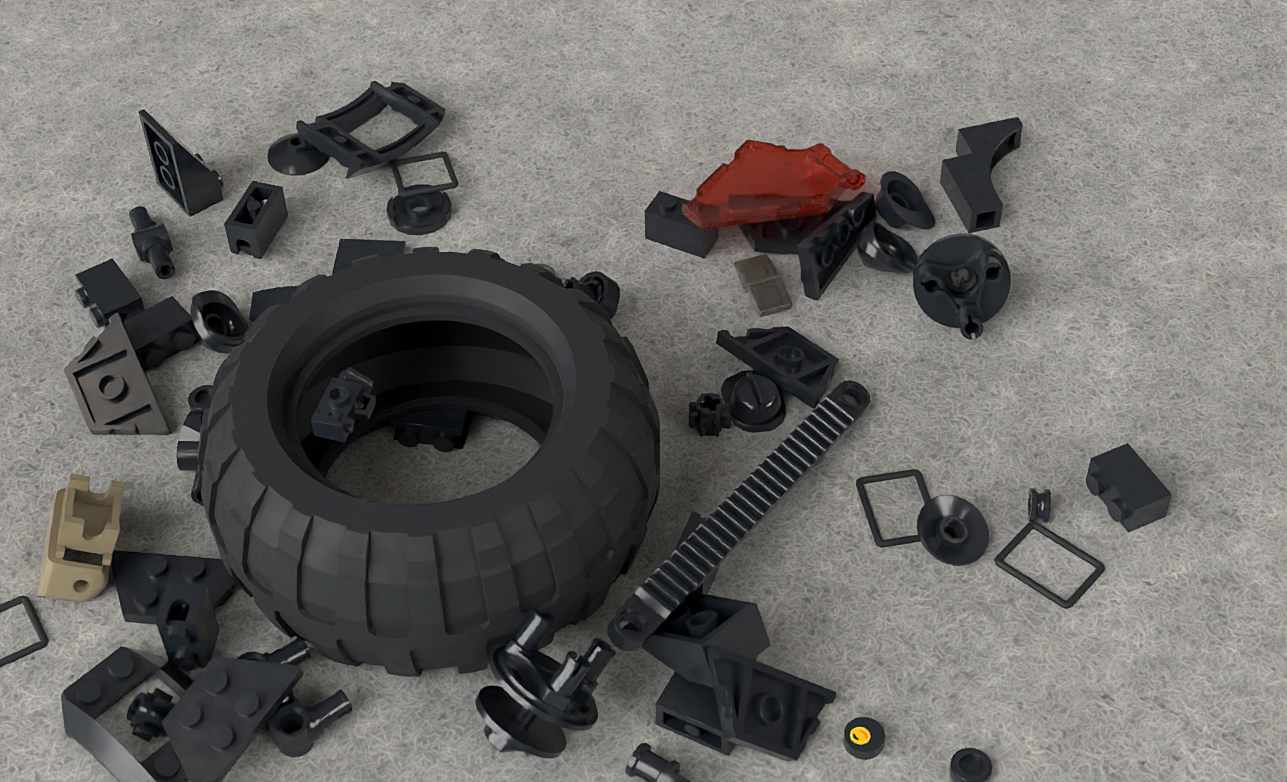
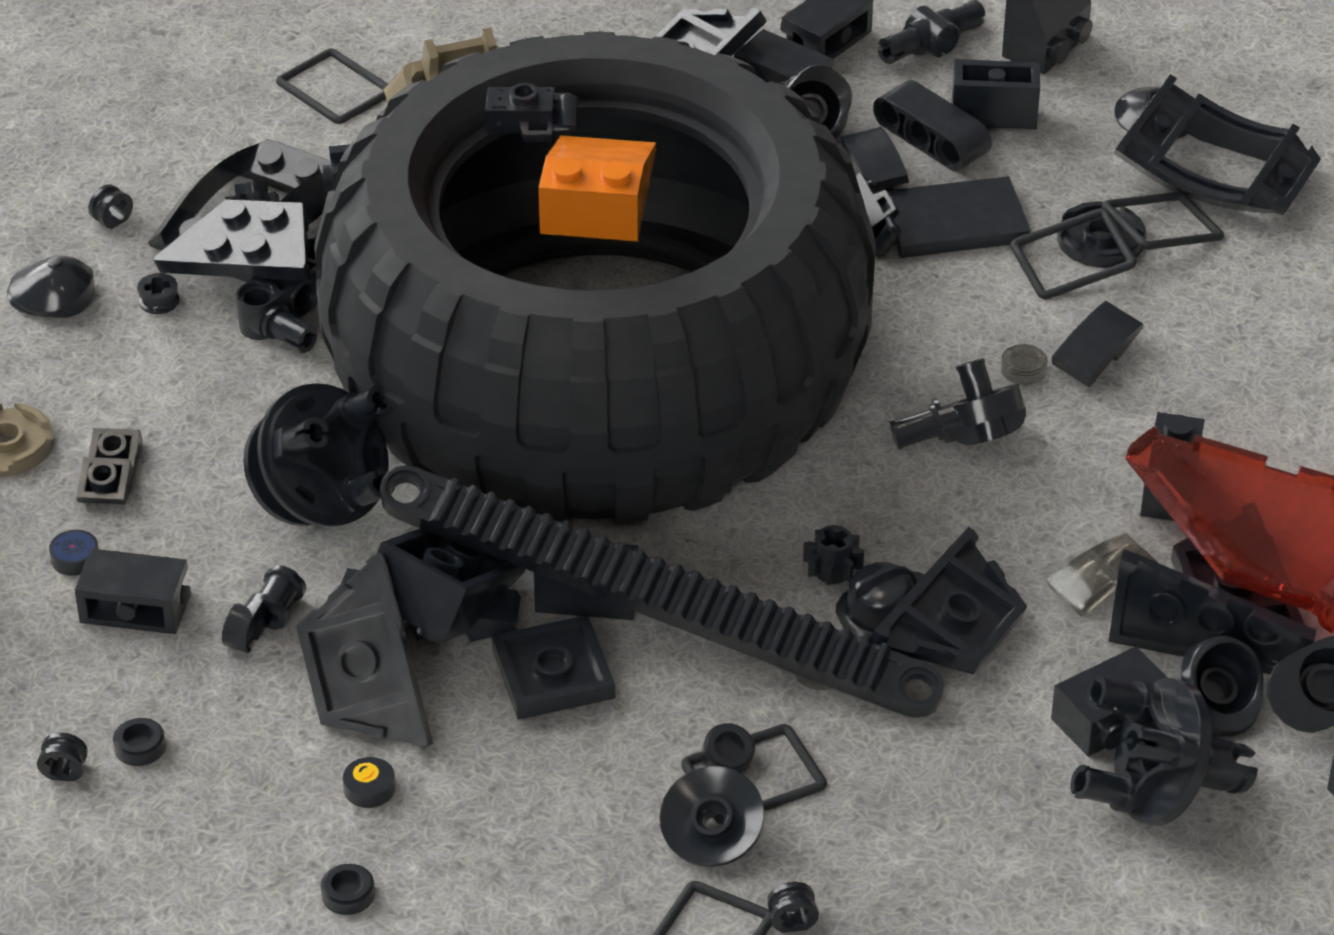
camera: 75 degrees right, 5 degrees down
none -> black plate [491,615,616,720]
none -> orange slope [539,136,656,241]
none -> black tile [701,723,755,773]
none -> black beam [873,80,992,171]
none -> black piece [1010,208,1137,299]
none -> black brick [1051,646,1168,757]
none -> black slope [1052,301,1143,387]

